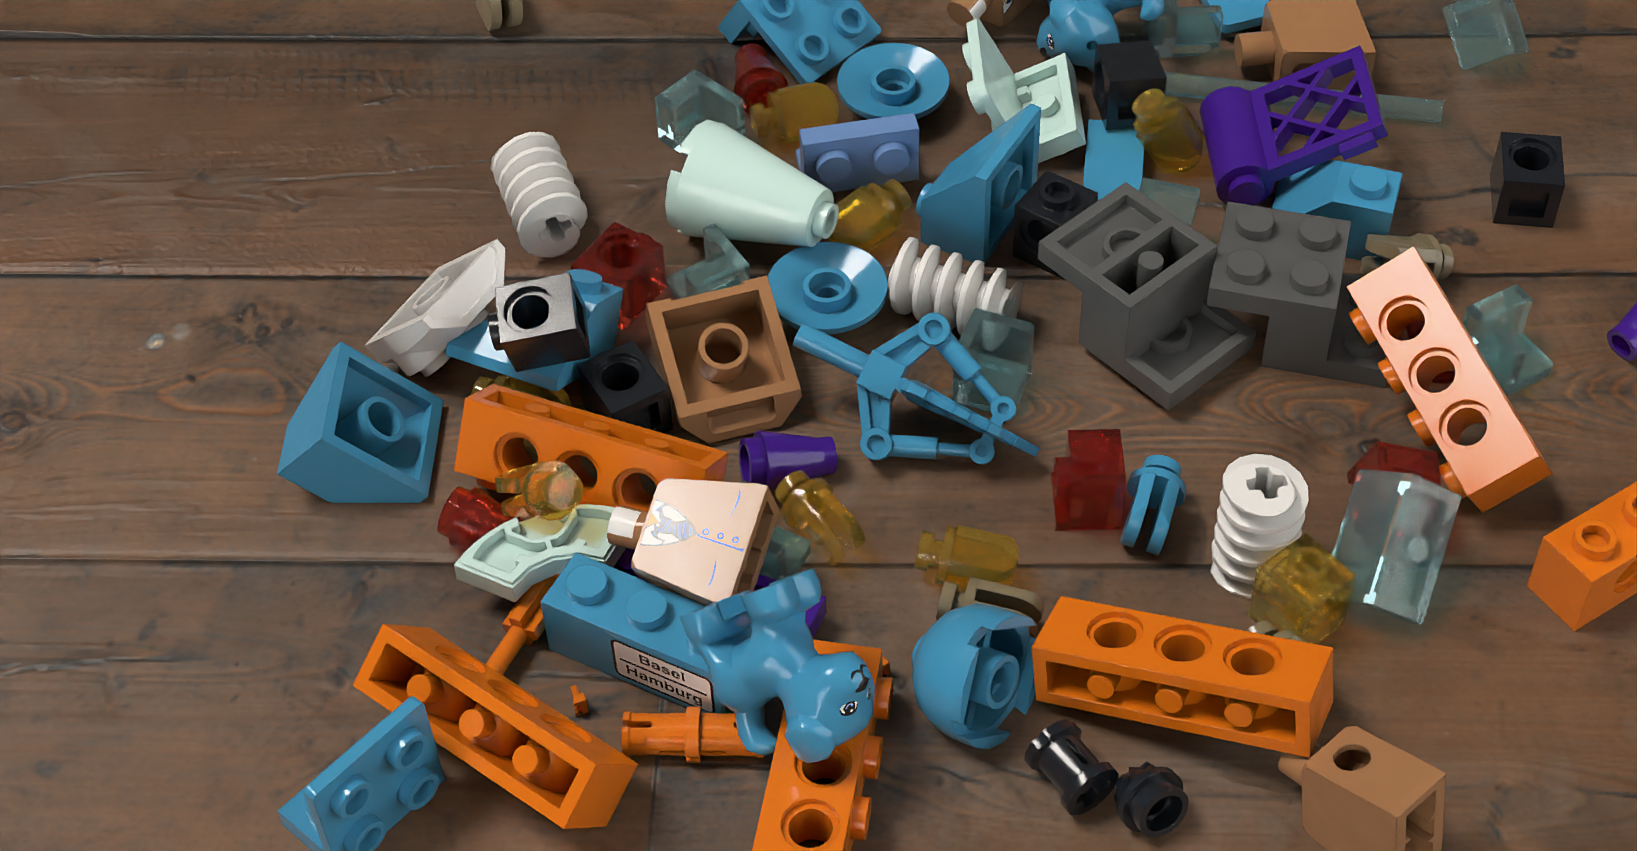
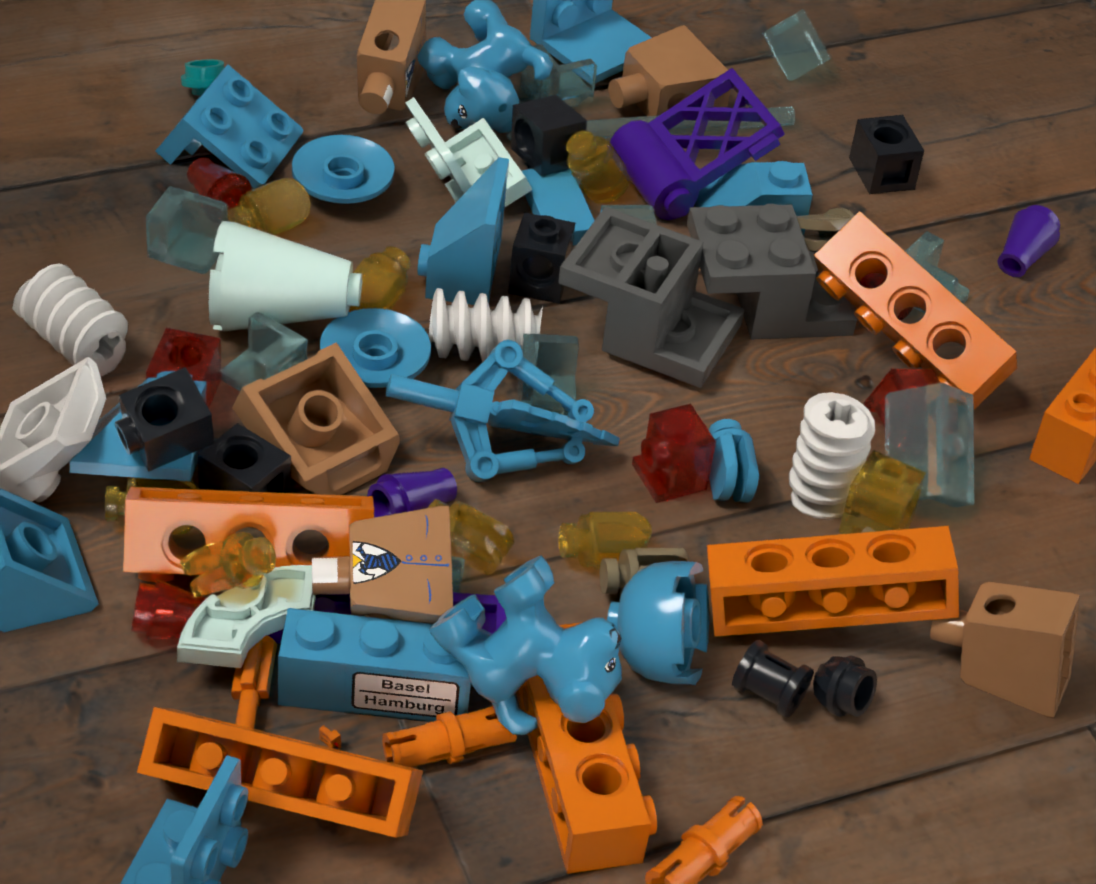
camera: 30 degrees left, 5 degrees down
medium blue bracket [796,113,919,192] -> none

